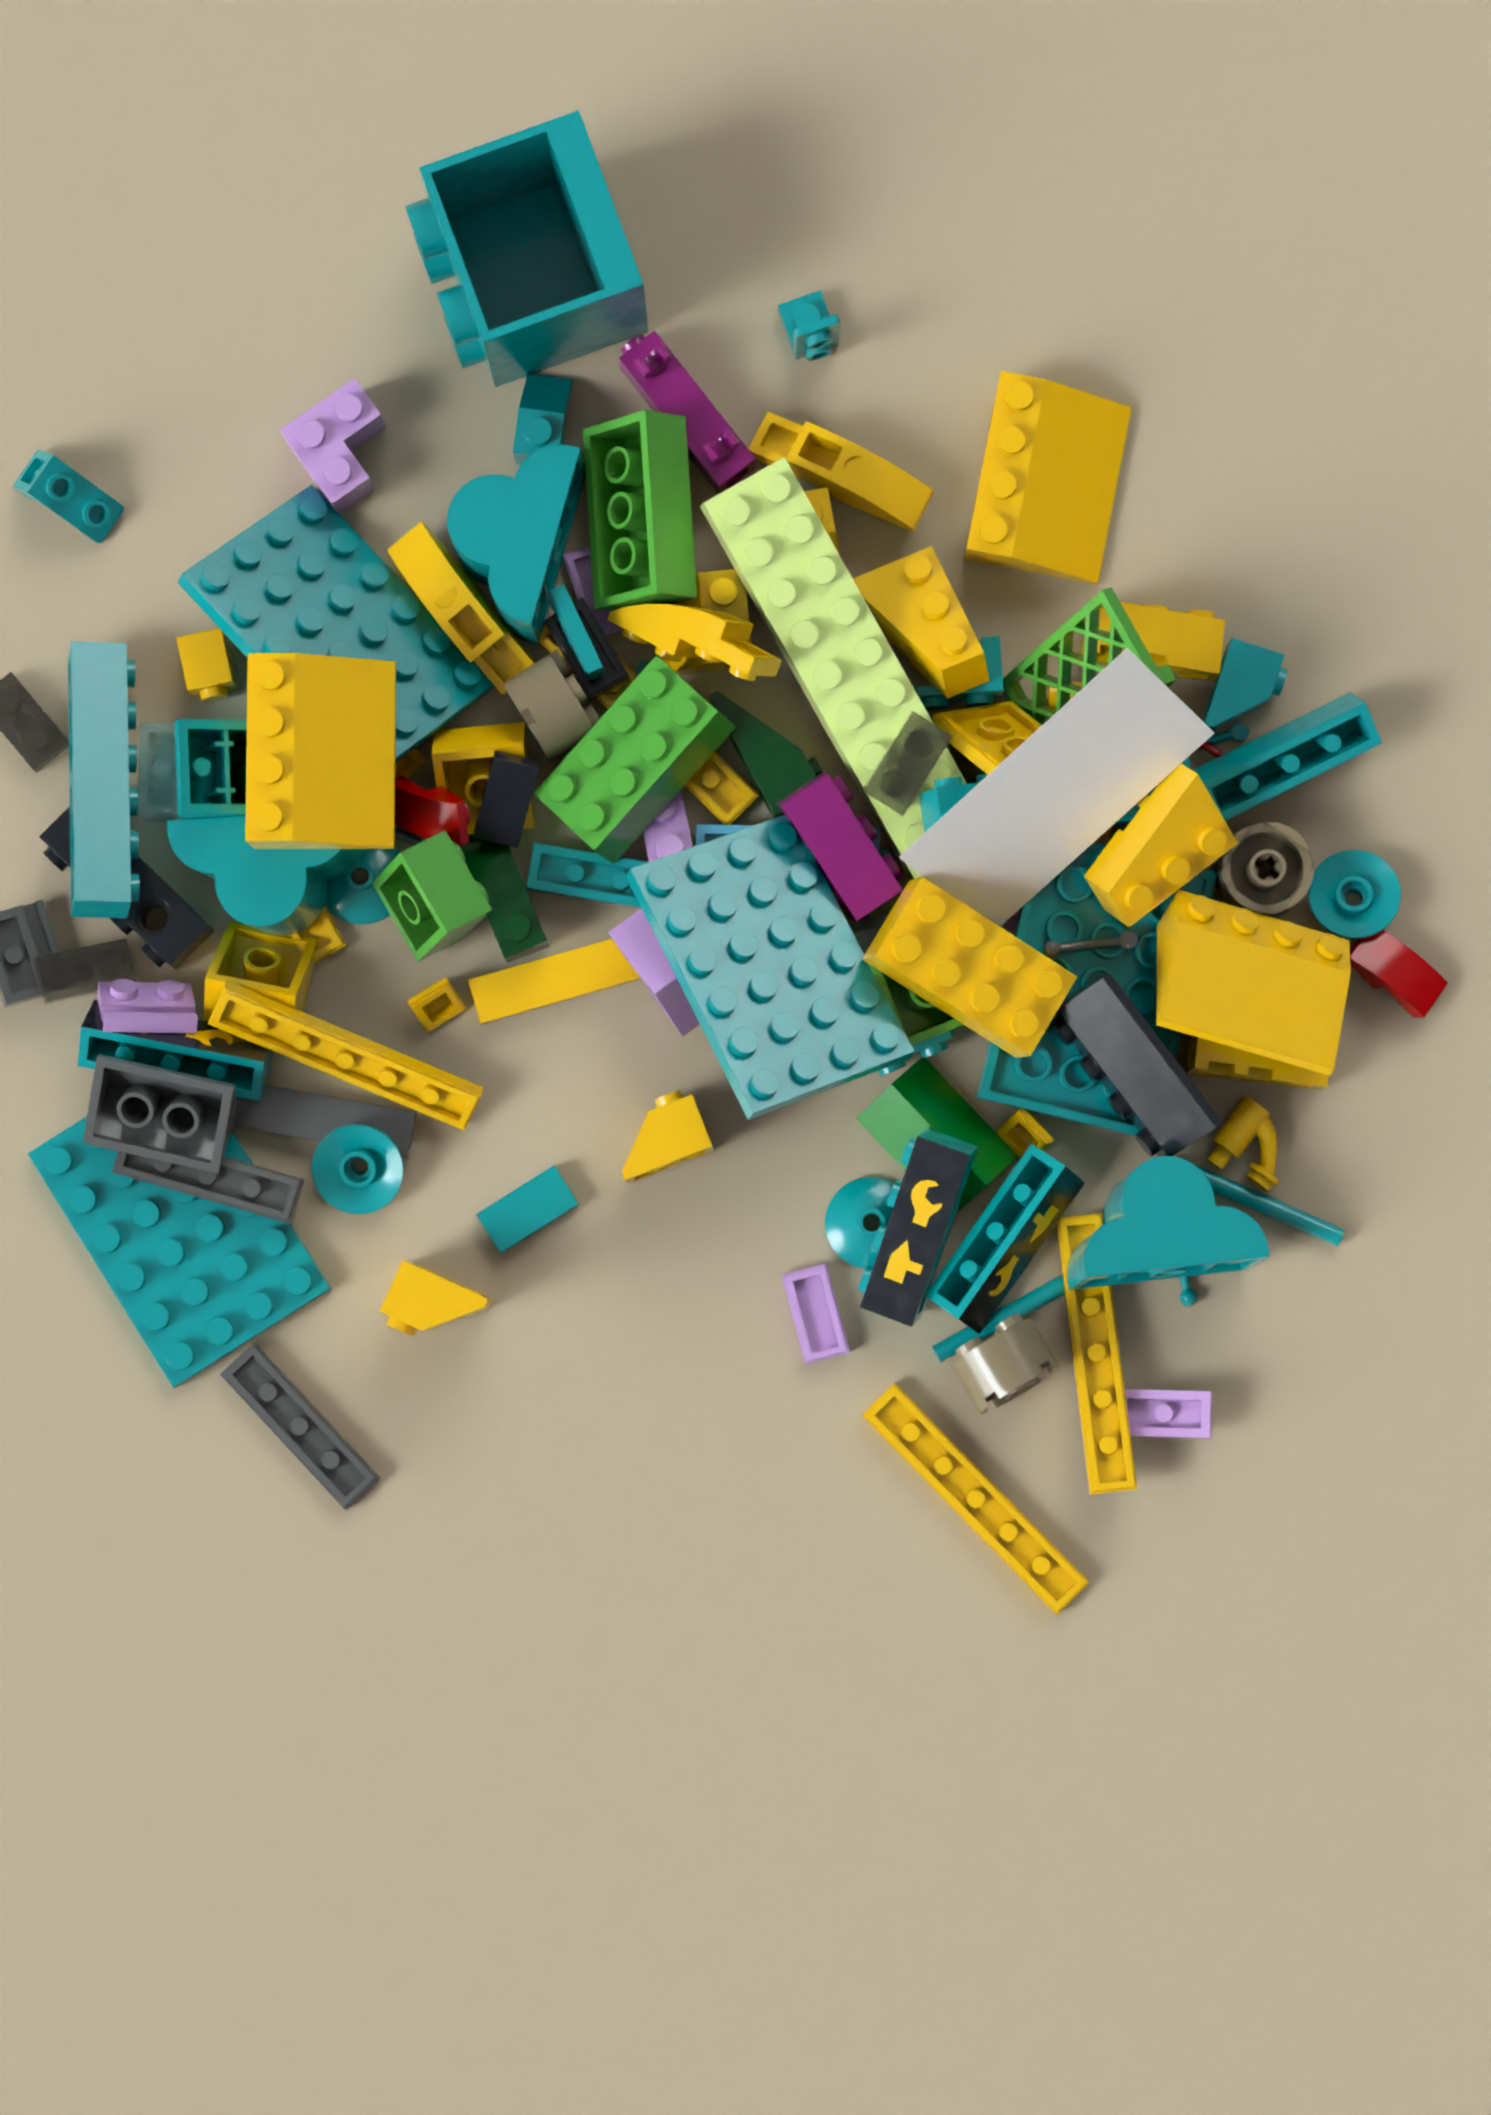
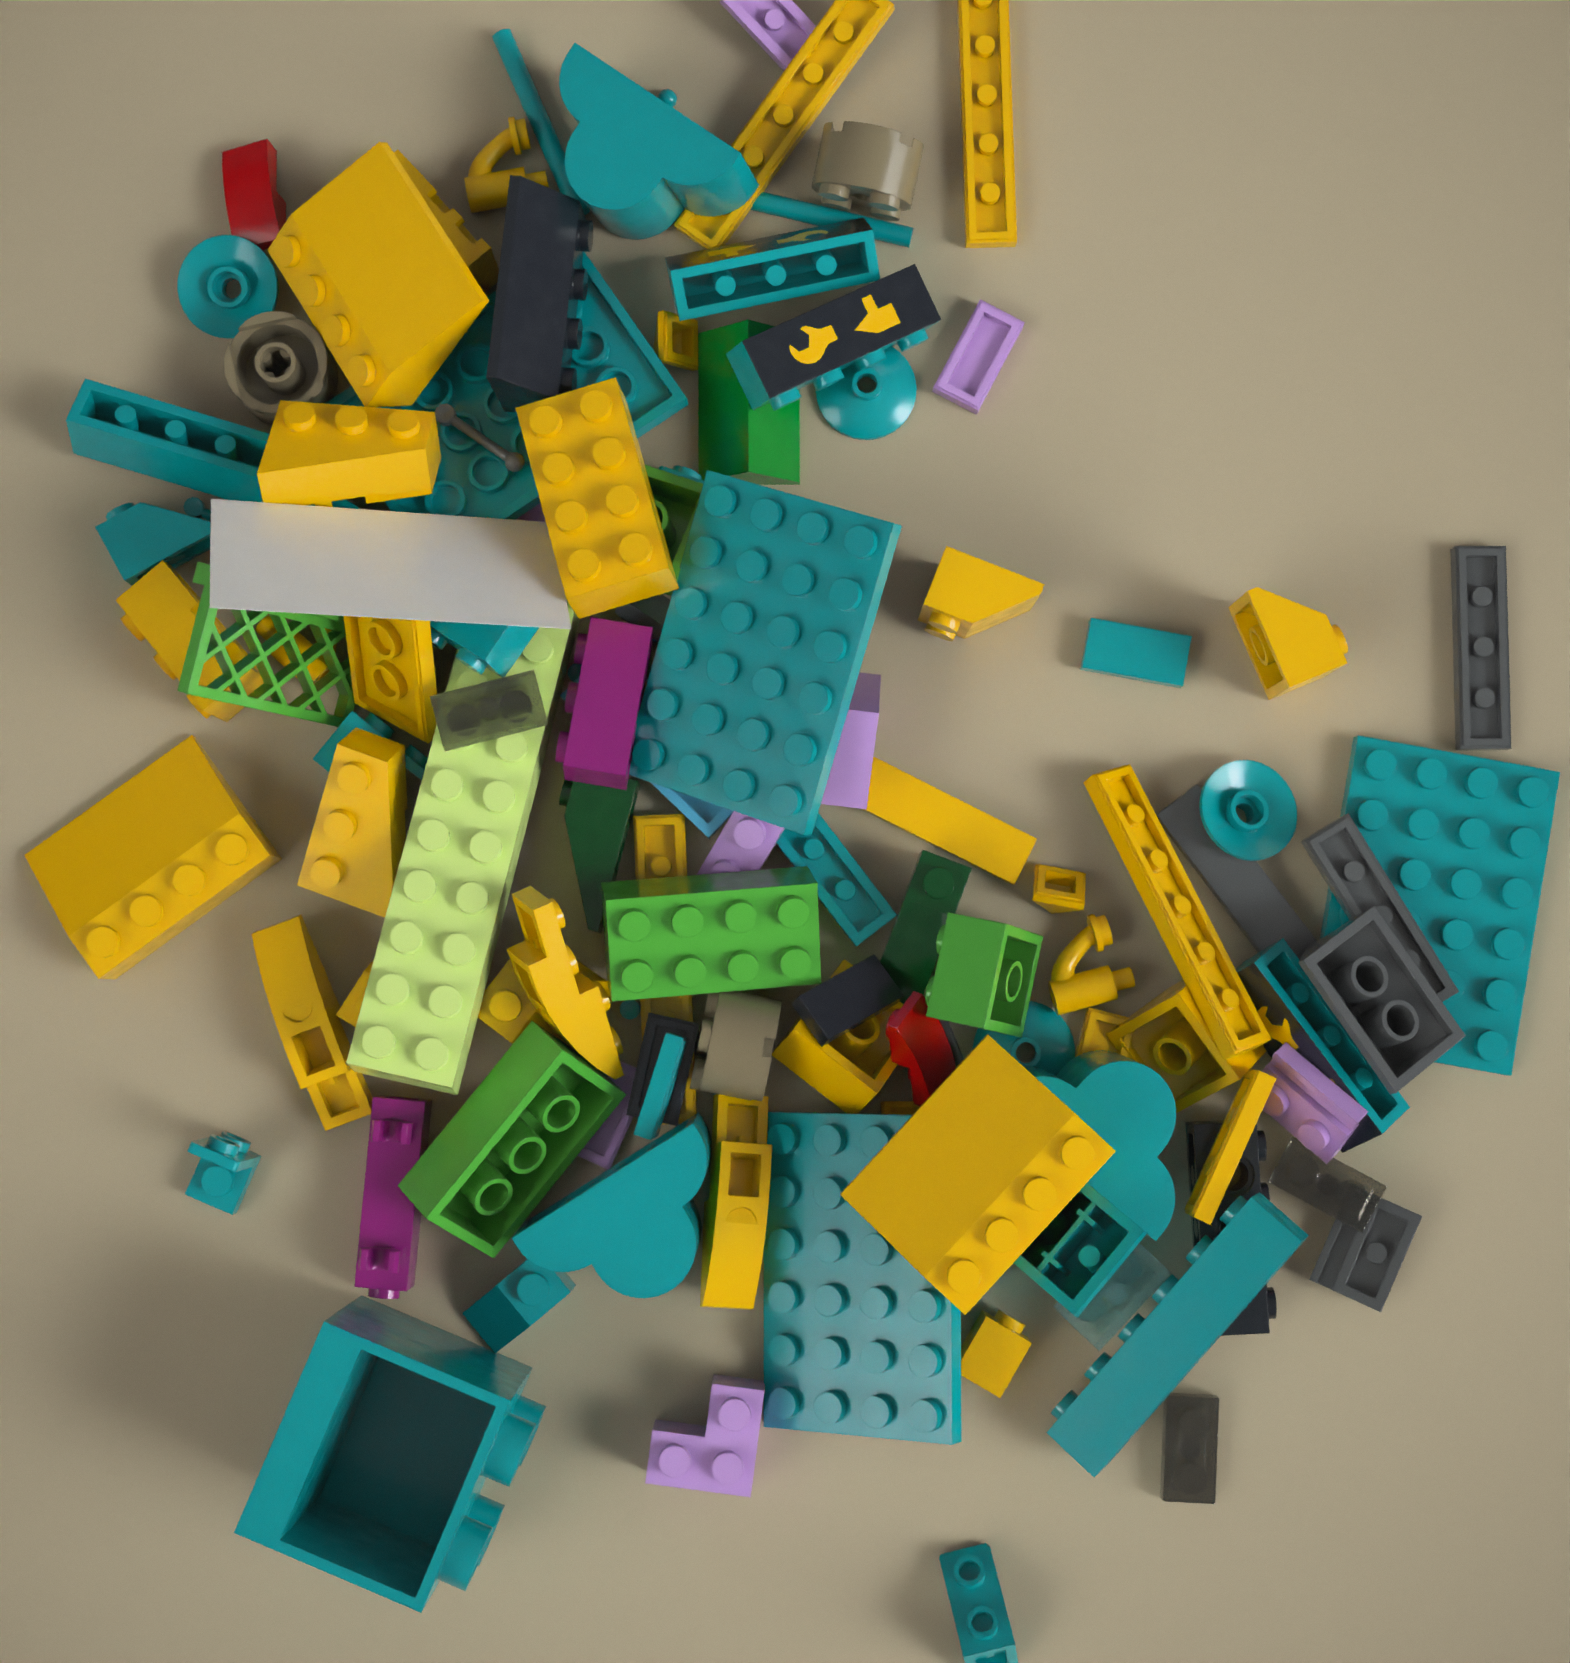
camera: 140 degrees left, 0 degrees up
none -> yellow plant [1048,914,1135,1016]
none -> yellow tile [1184,1069,1277,1225]

